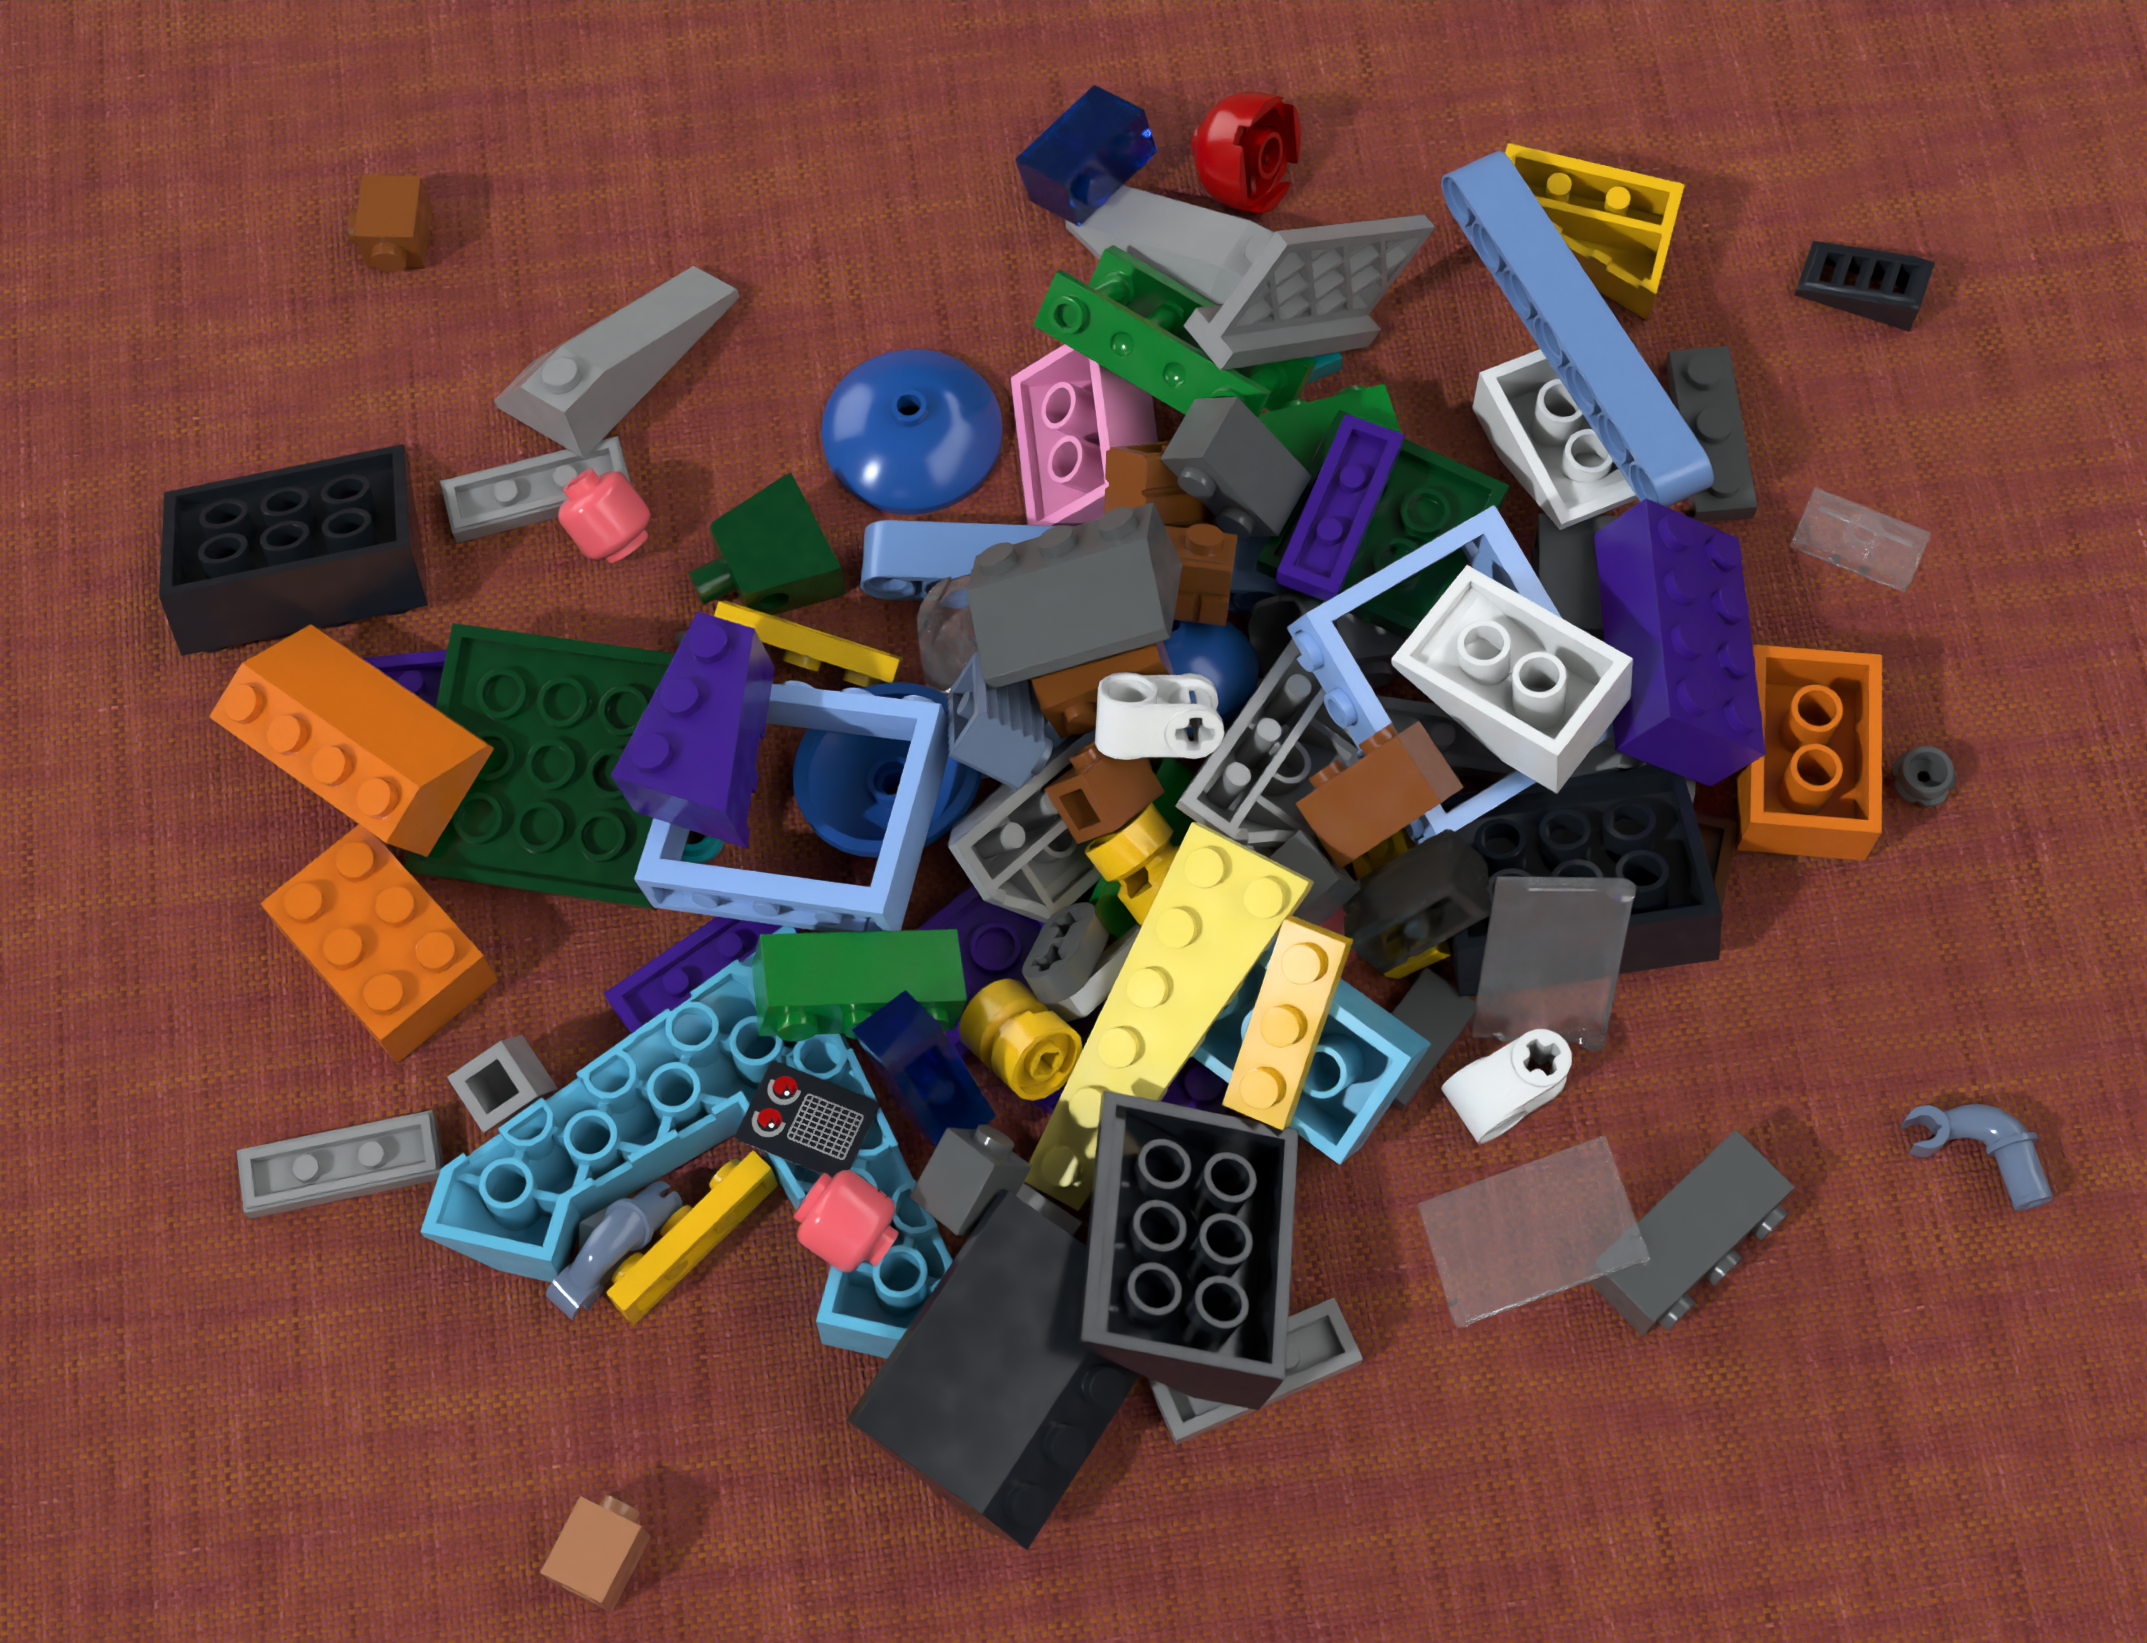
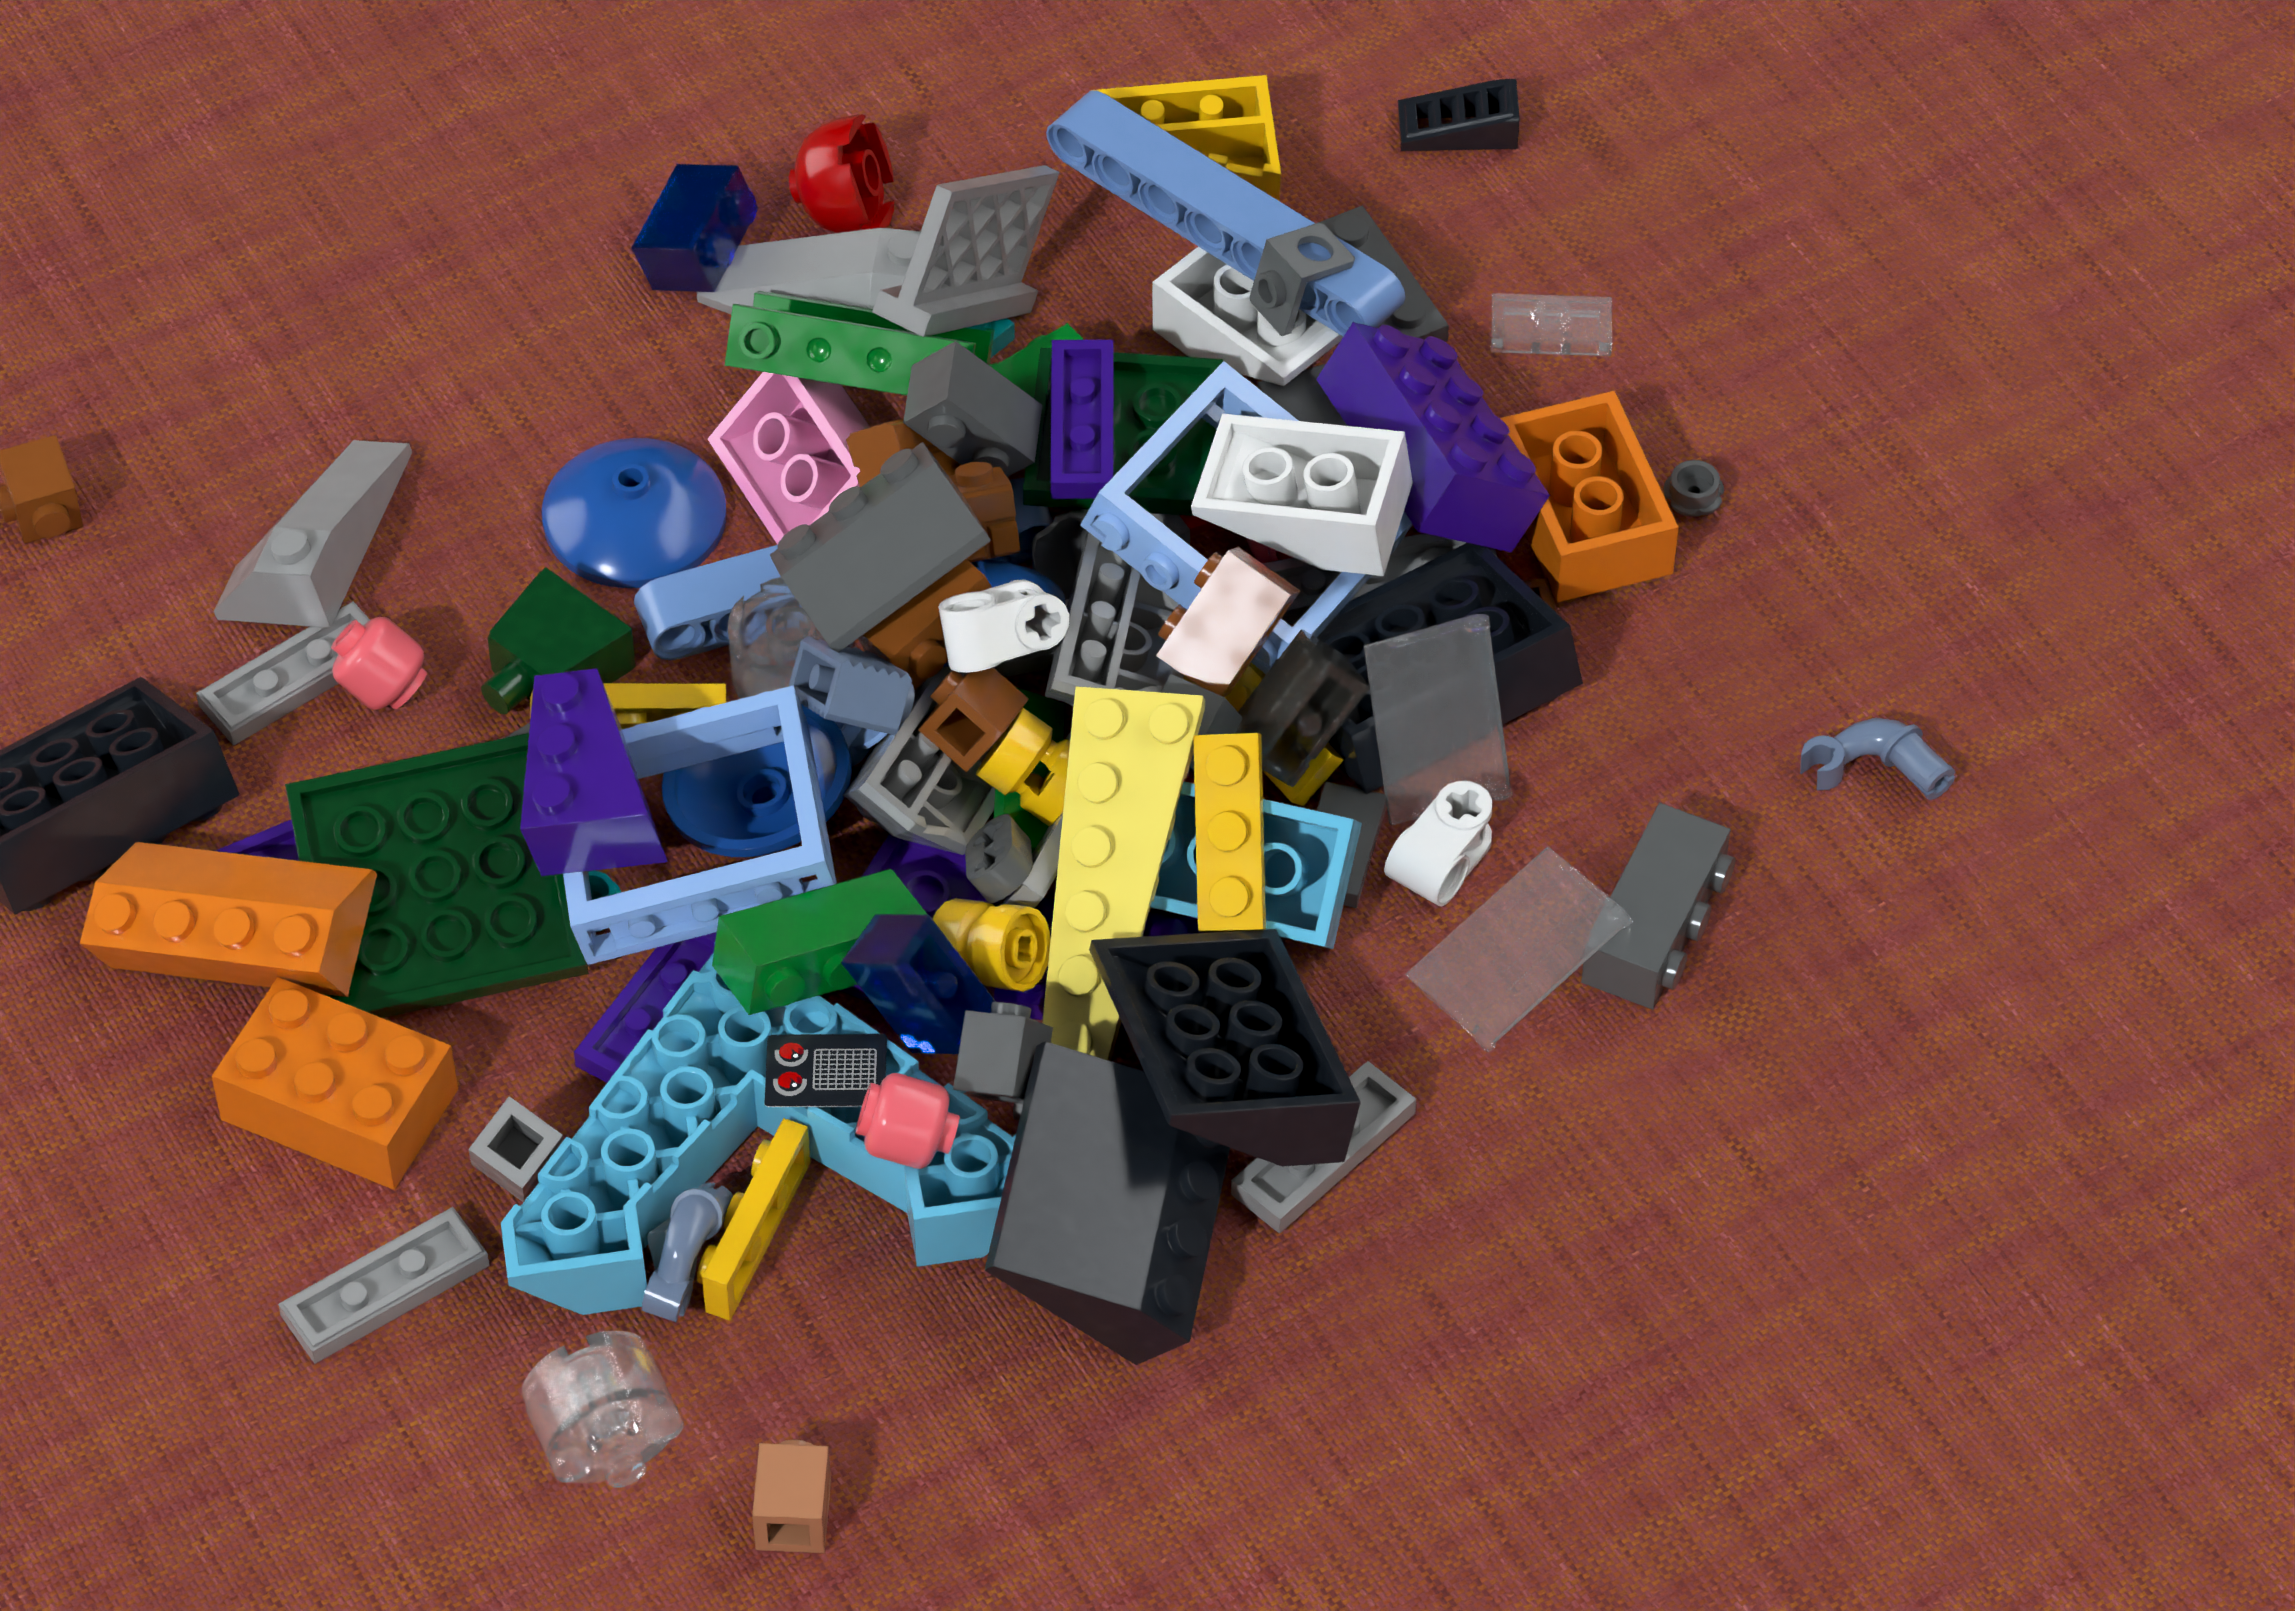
camera: 25 degrees left, 15 degrees down
none -> clear brick [522,1330,684,1488]
none -> dark grey bracket [1250,223,1355,336]

